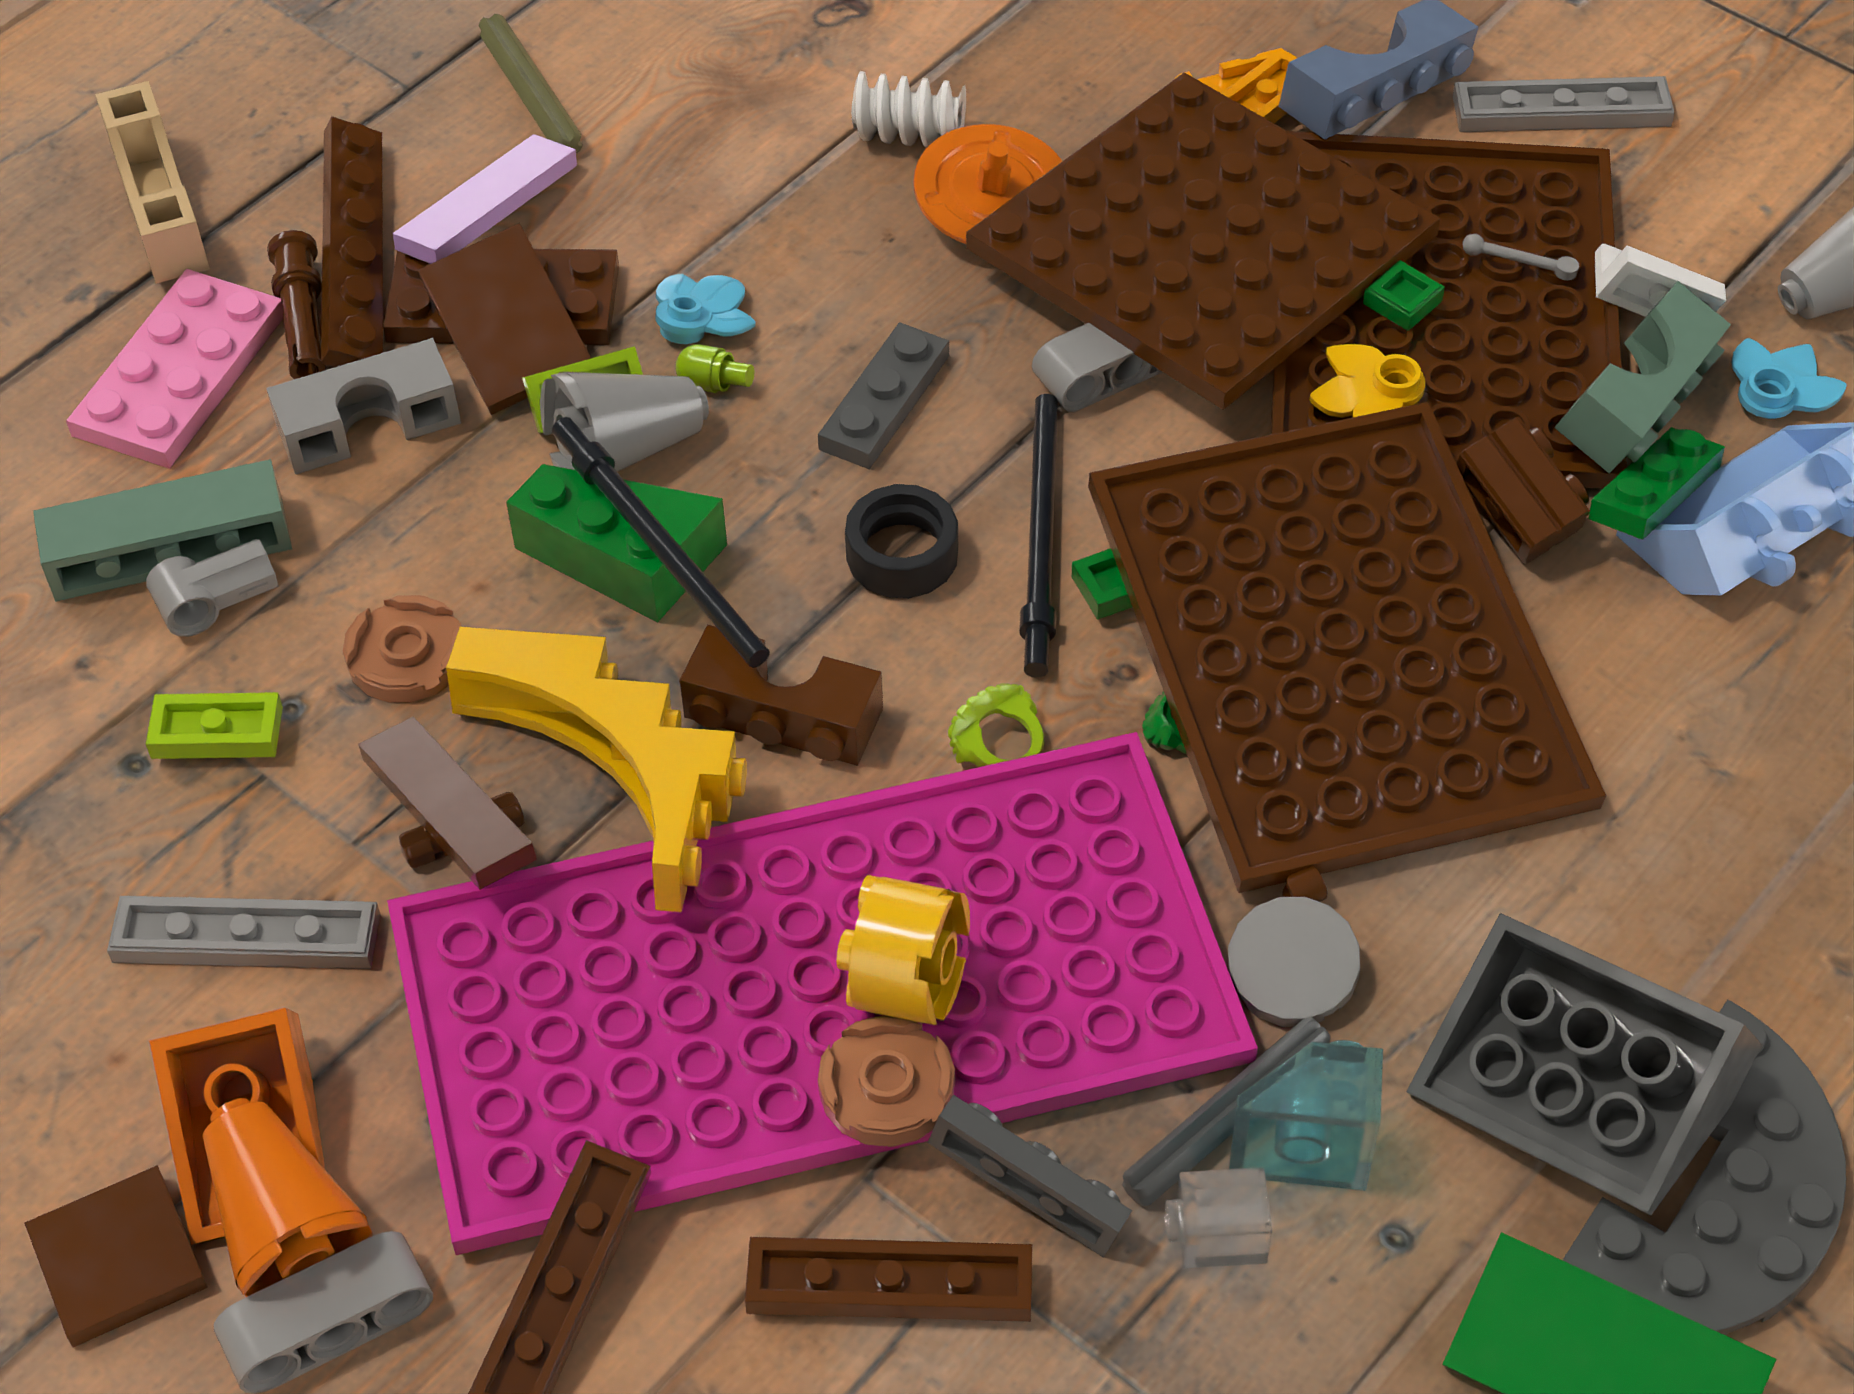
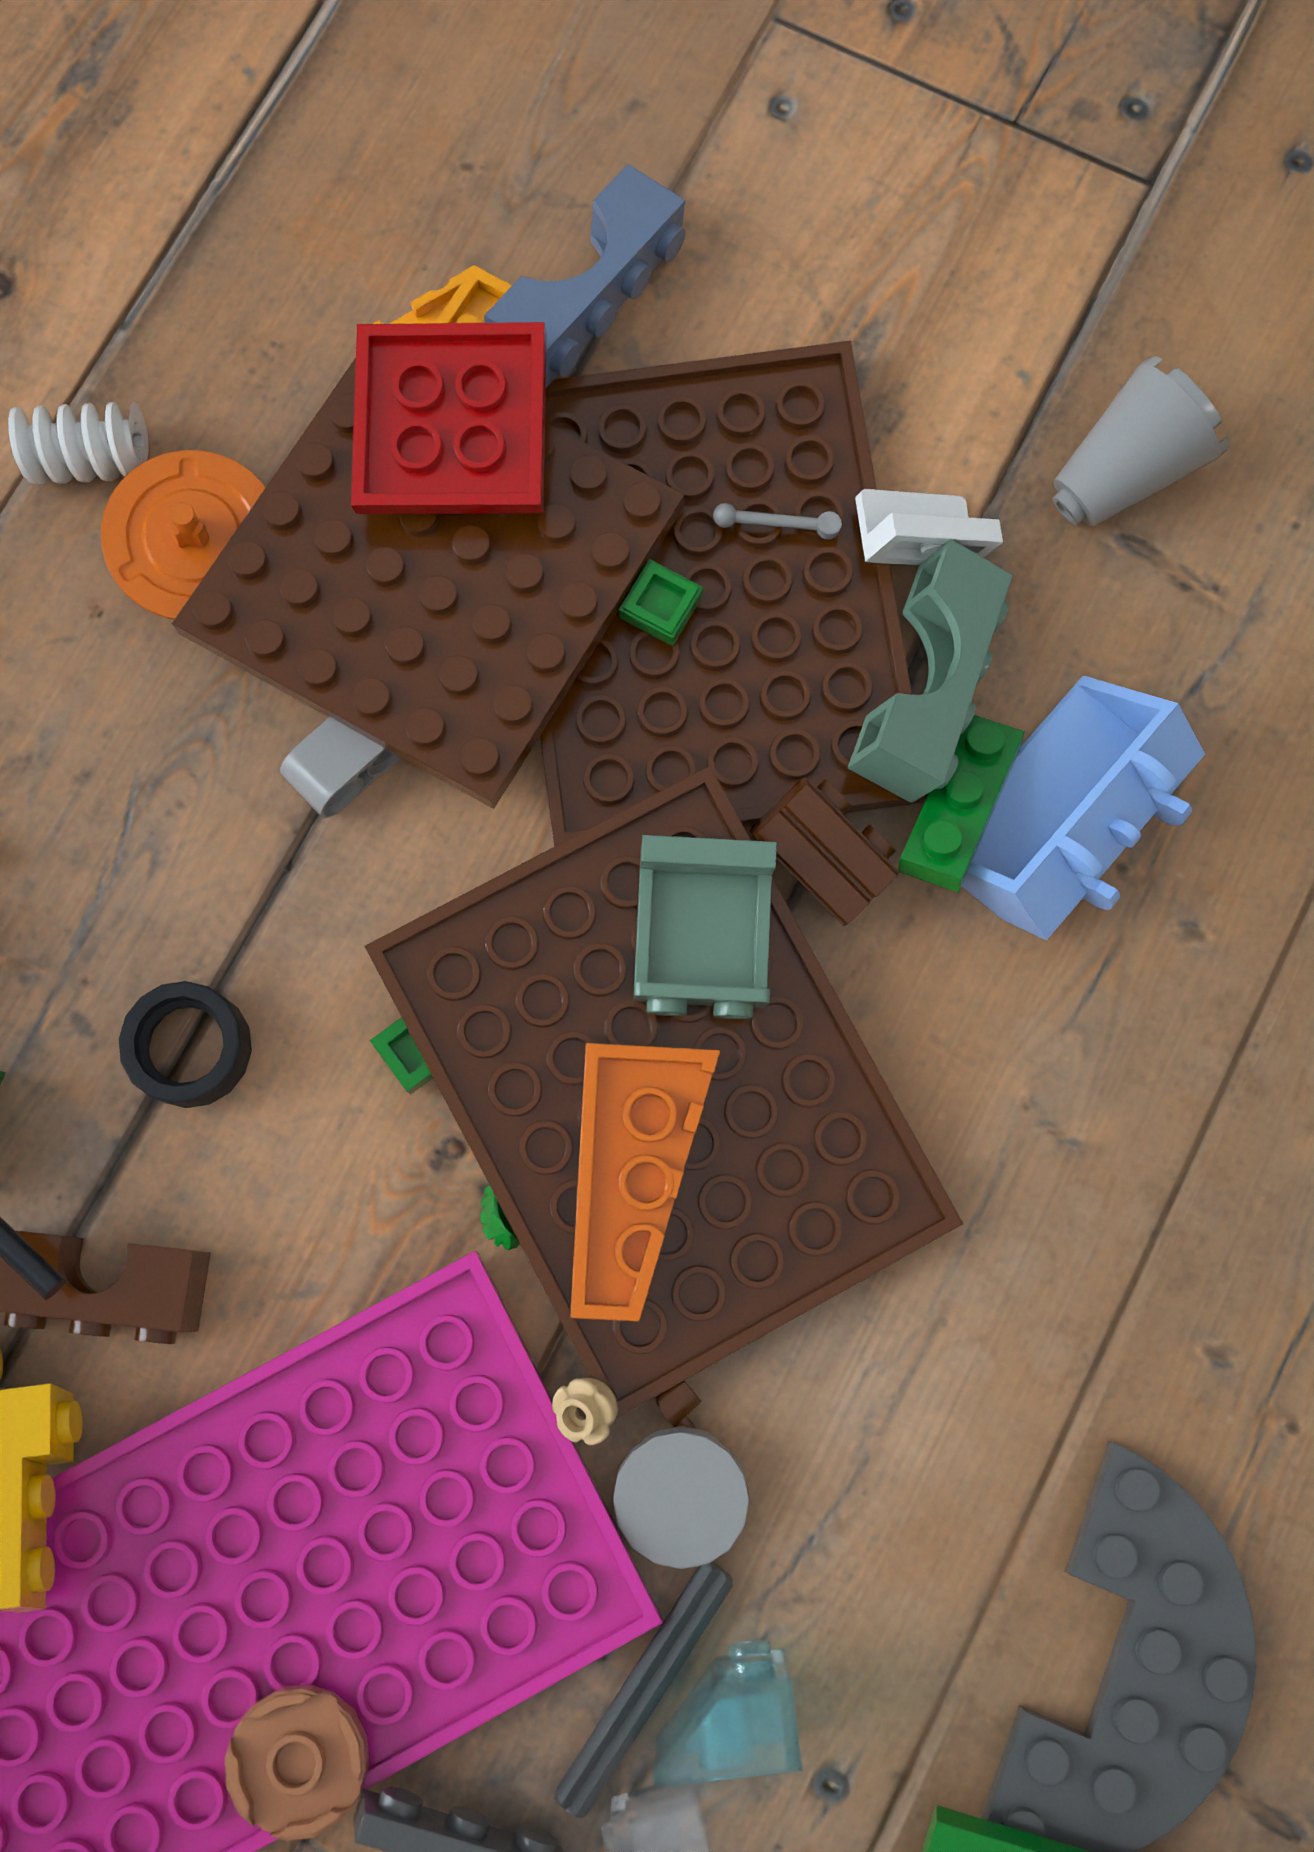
camera: 10 degrees left, 25 degrees up
dark grey plate [818,322,949,469] -> none
yellow brick [836,875,970,1025] -> none
lime piece [948,683,1044,767] -> none
black bar [1019,394,1058,678] -> none
yellow plate [1309,344,1426,418] -> none
dark grey slope [1406,913,1762,1216] -> none
light grey tile [1453,76,1675,132] -> none
medium azure plate [1731,338,1847,419] -> none
none -> red plate [351,322,547,514]
none -> tan plate [552,1378,618,1445]
none -> orange wing [570,1043,720,1321]
none -> sand green panel [633,835,777,1019]

